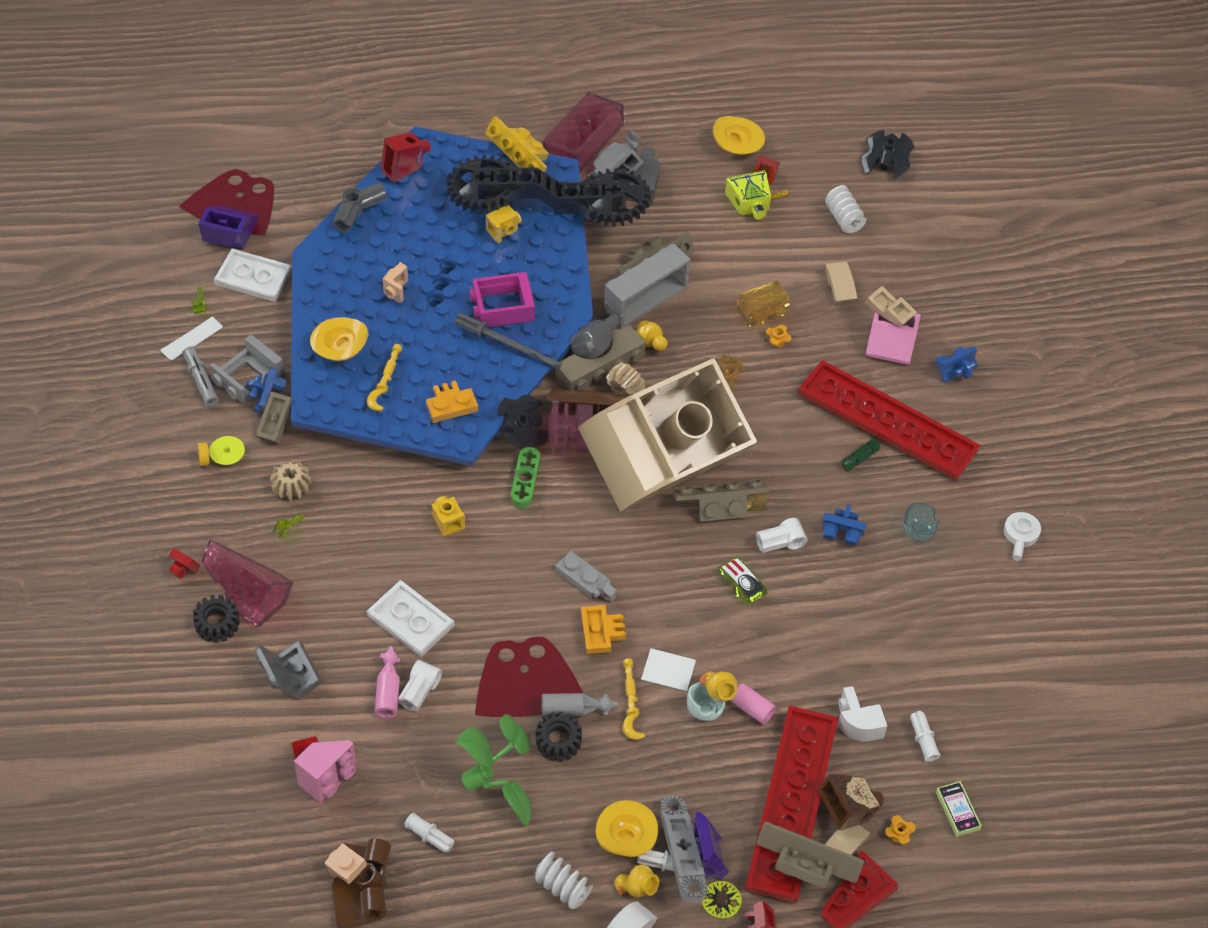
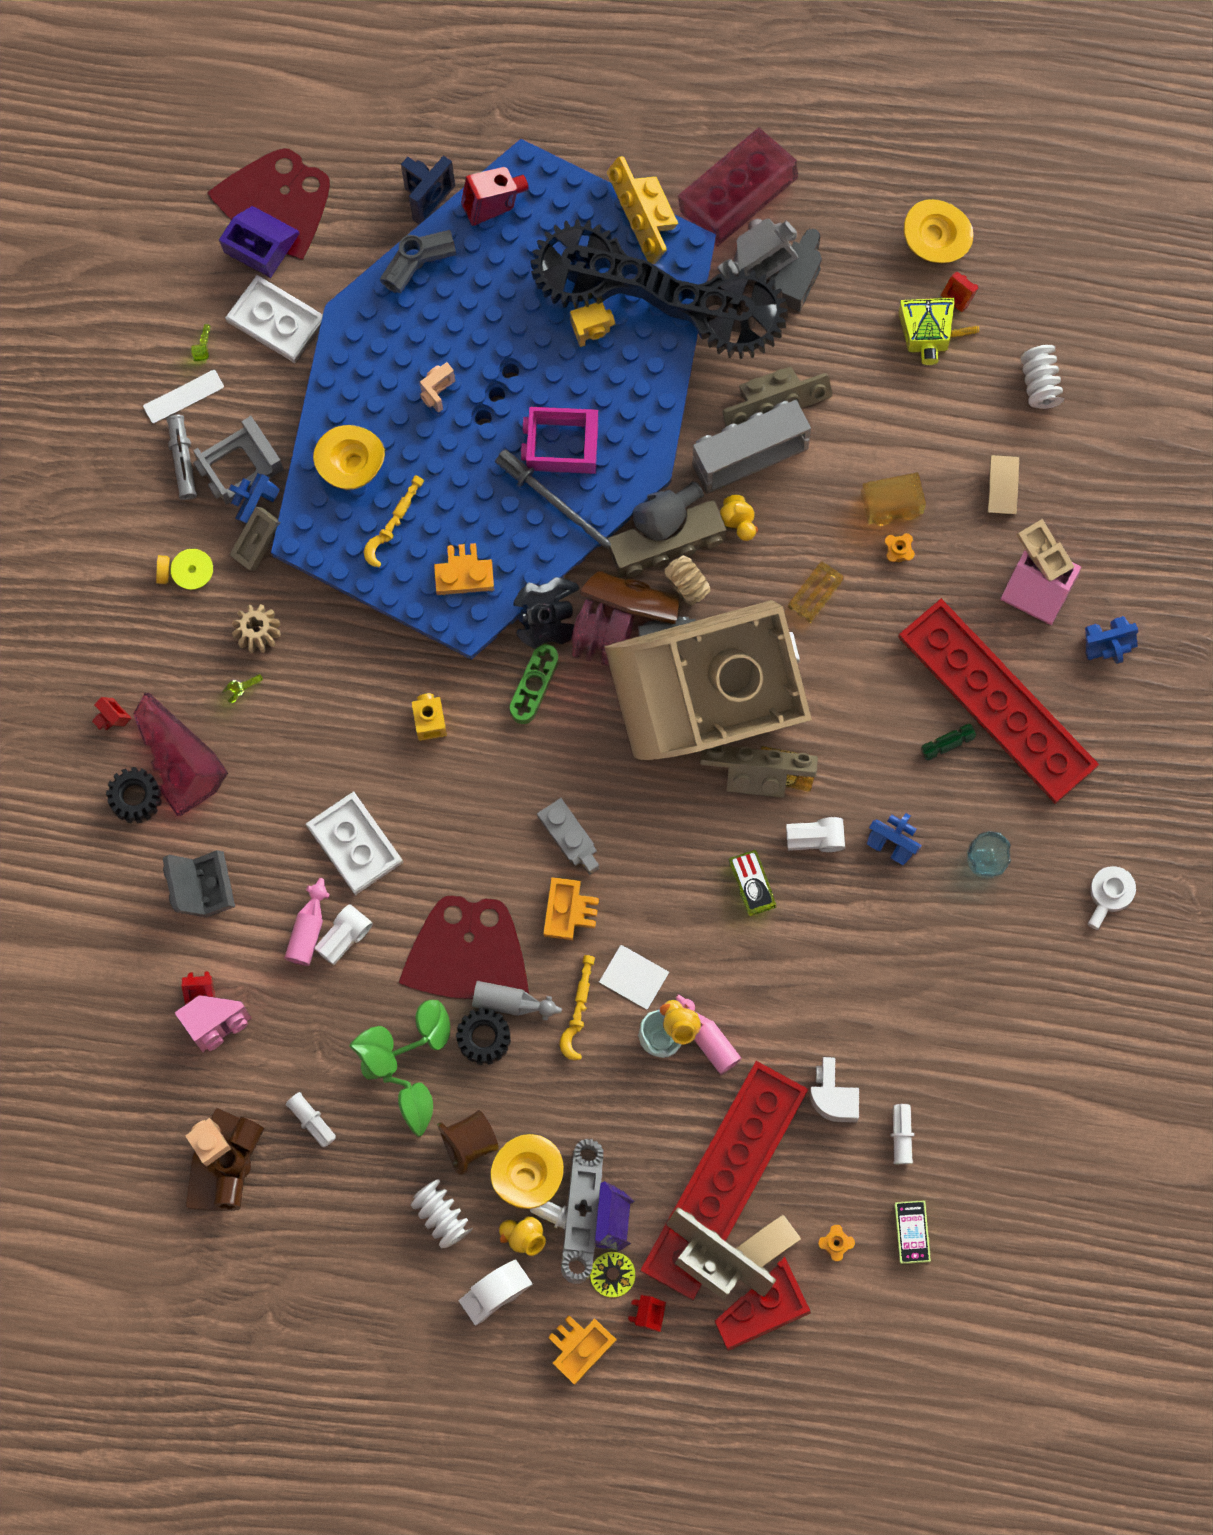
camera: 20 degrees right, 20 degrees up
reddish brown torso [818,774,884,830] -> none
black piece [861,130,915,179] -> none
none -> dark blue bracket [401,155,455,225]
none -> reddish brown piece [437,1110,499,1175]

